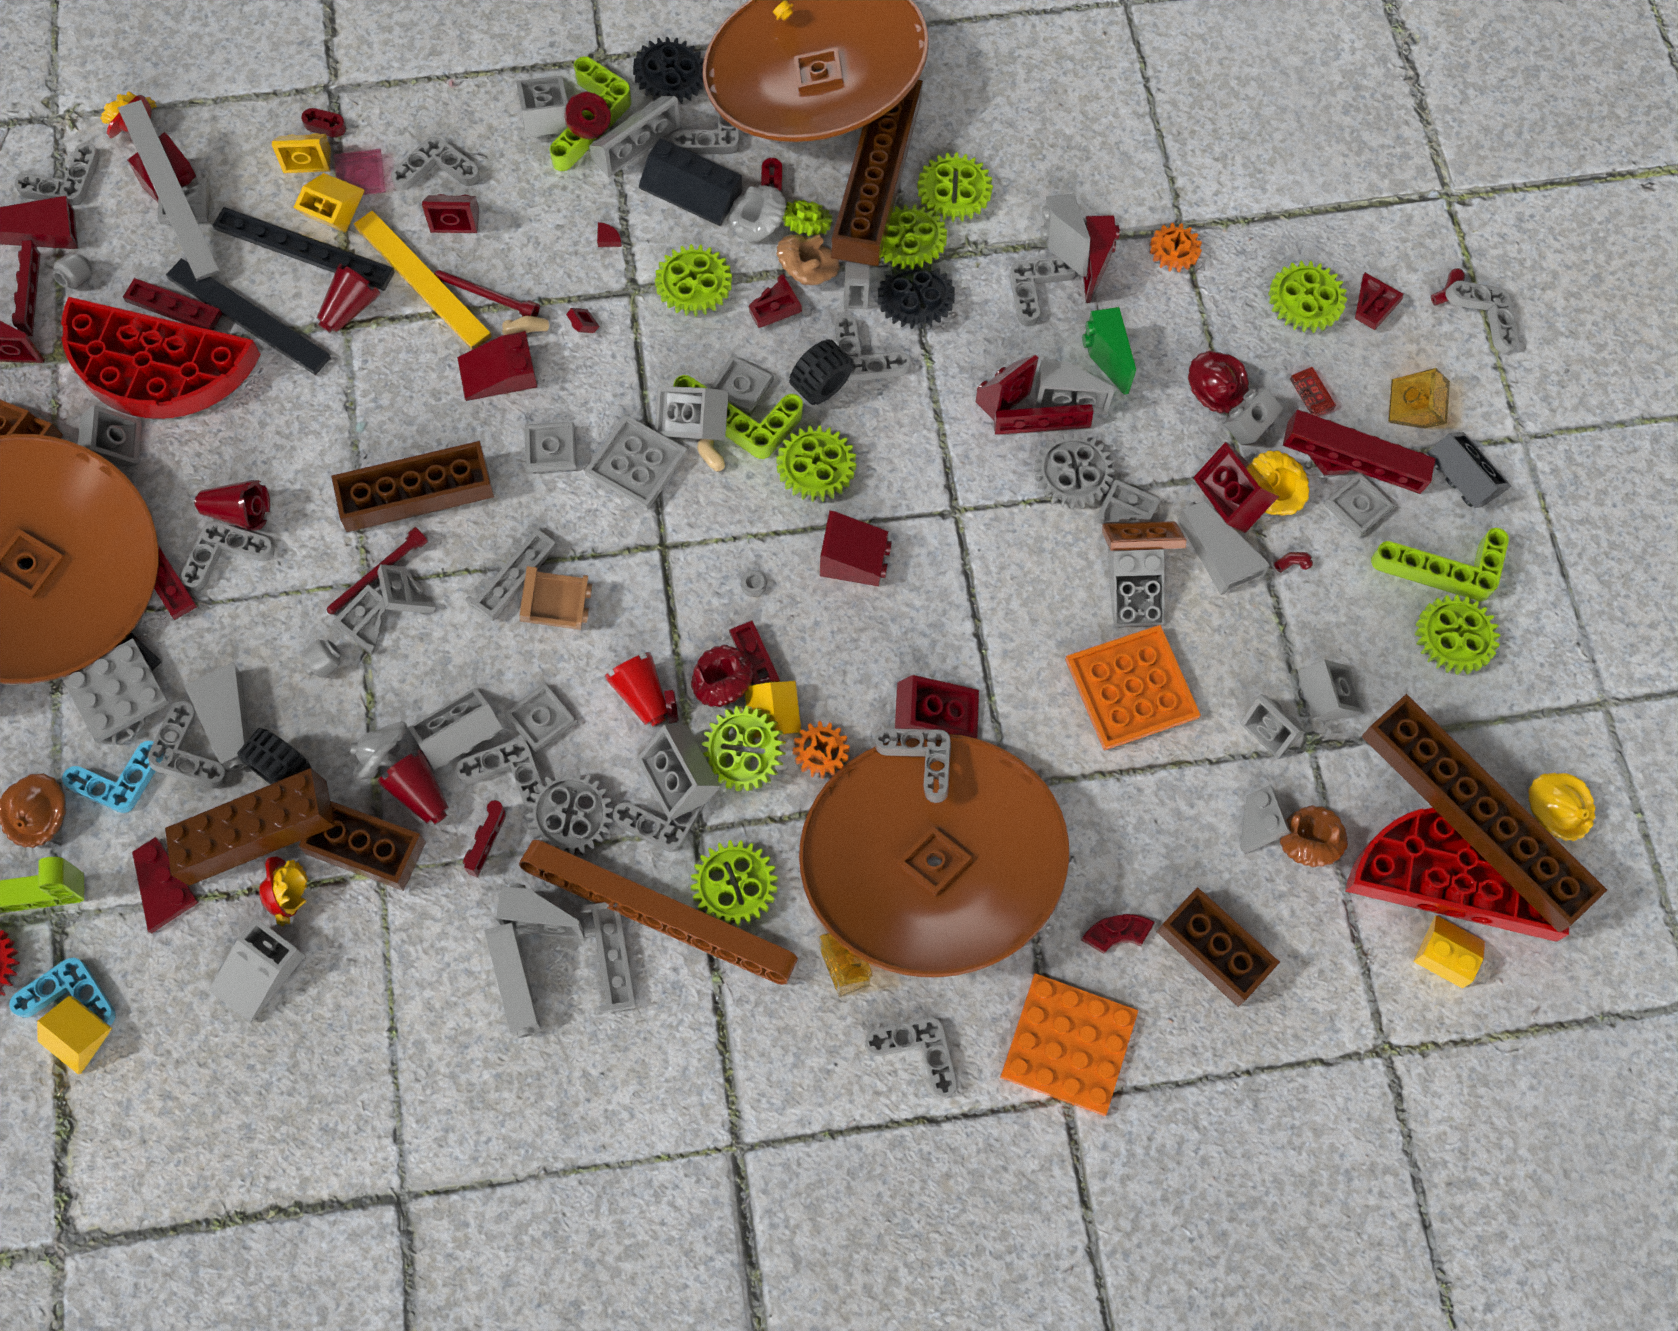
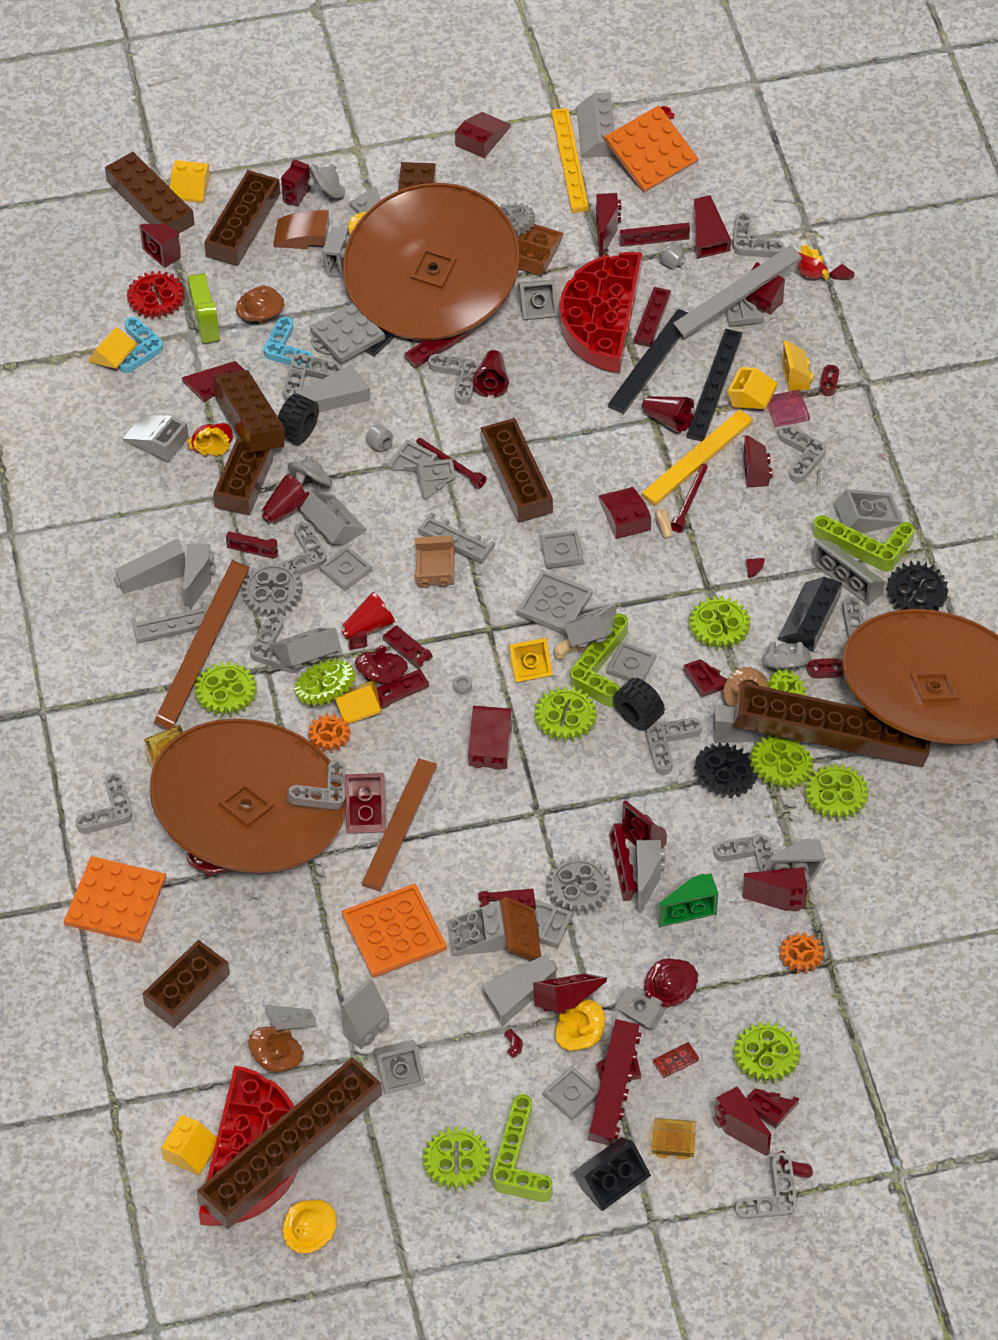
camera: 90 degrees right, 15 degrees down
dark red tile [564,91,611,140] -> none
dark red plate [566,308,600,333] -> none
yellow plate [773,0,793,21] -> none
dark red tile [1081,914,1155,954] -> none
none -> dark orange tile [362,758,437,892]
none -> dark red plate [383,625,433,669]
none -> dark red plate [478,888,536,910]
none -> yellow slope [509,637,553,682]
none -> dark red slope [714,1086,772,1156]
none -> dark red tile [829,264,855,280]

